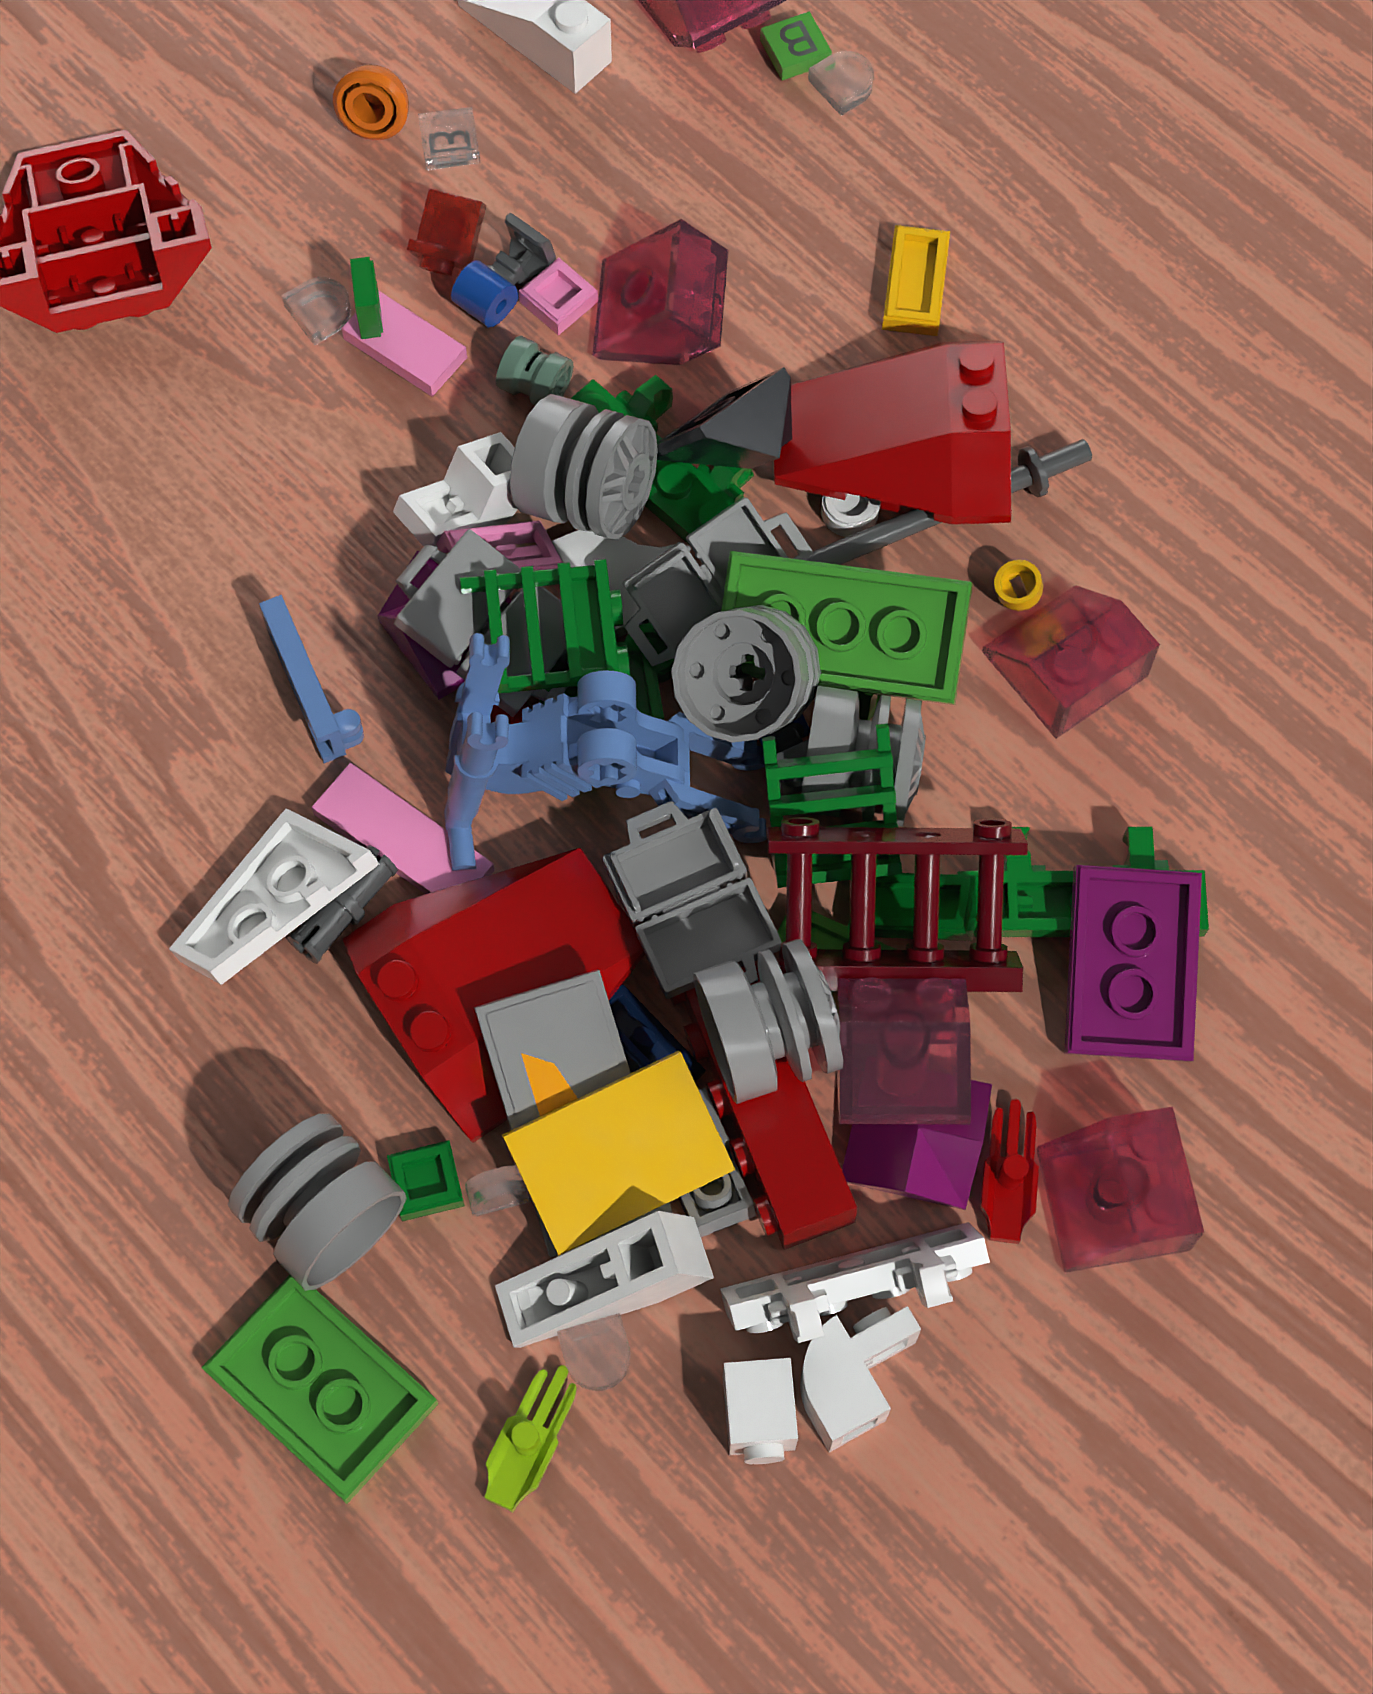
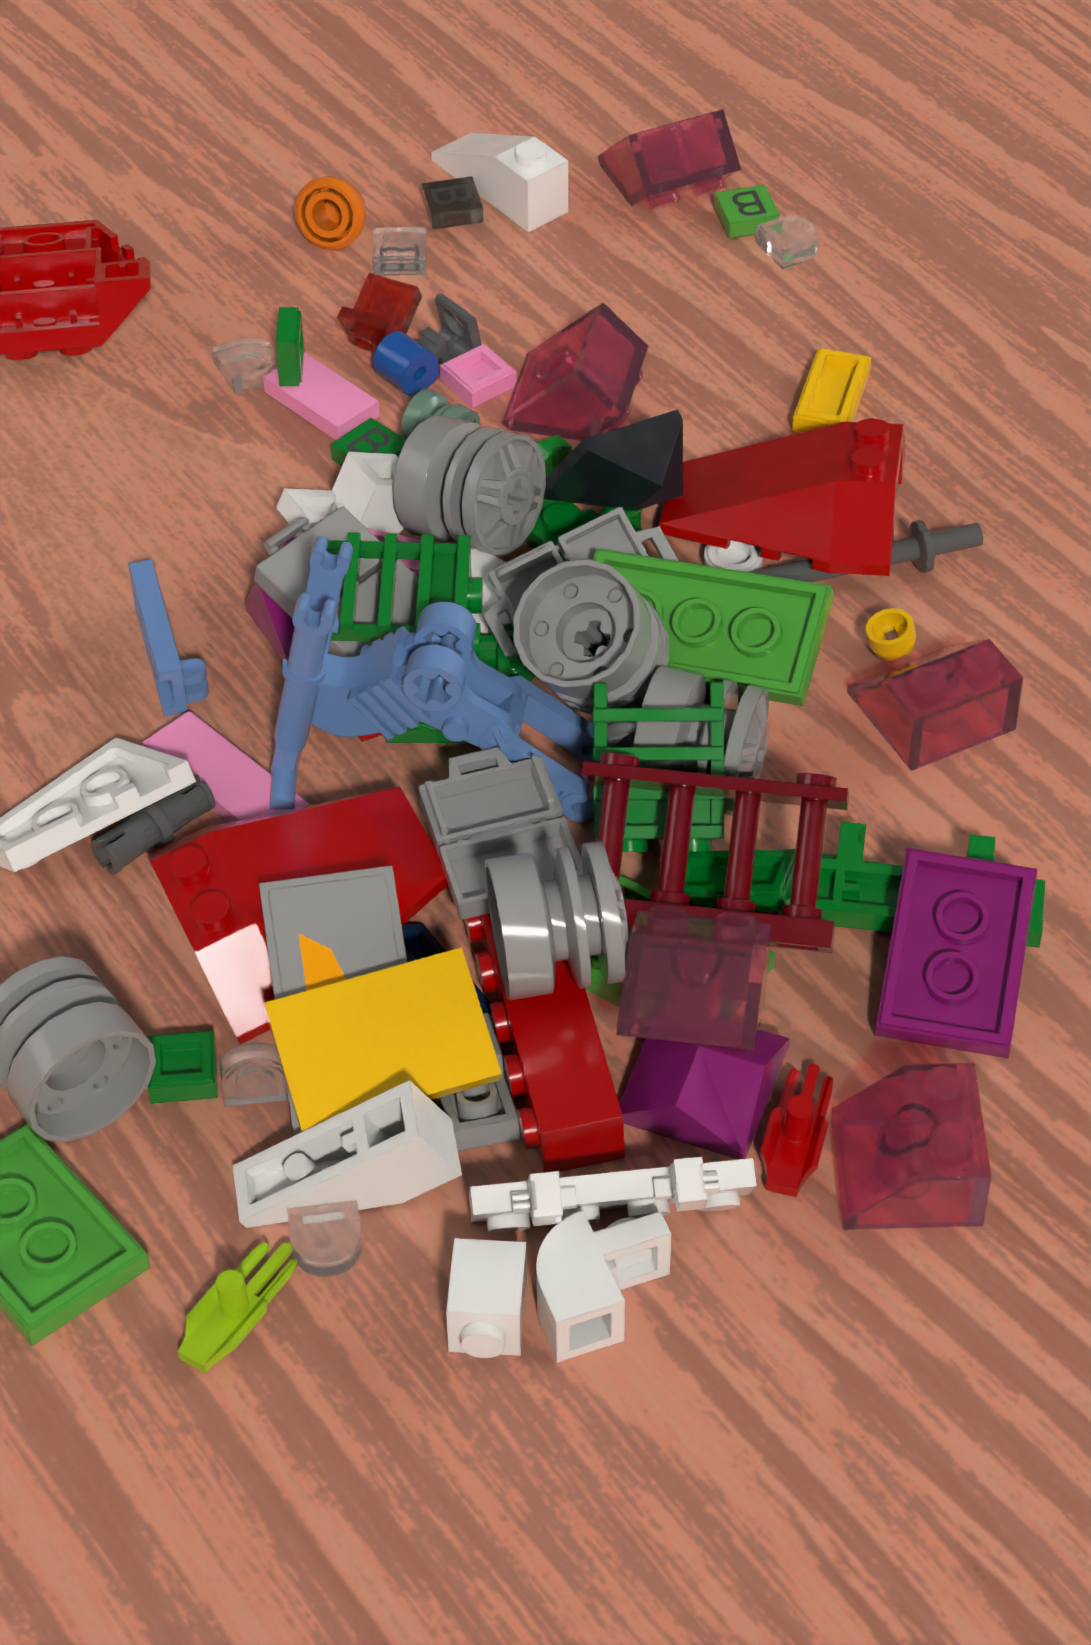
camera: 10 degrees right, 20 degrees down
none -> green tile [331,417,406,466]
none -> clear smoke tile [422,176,483,229]

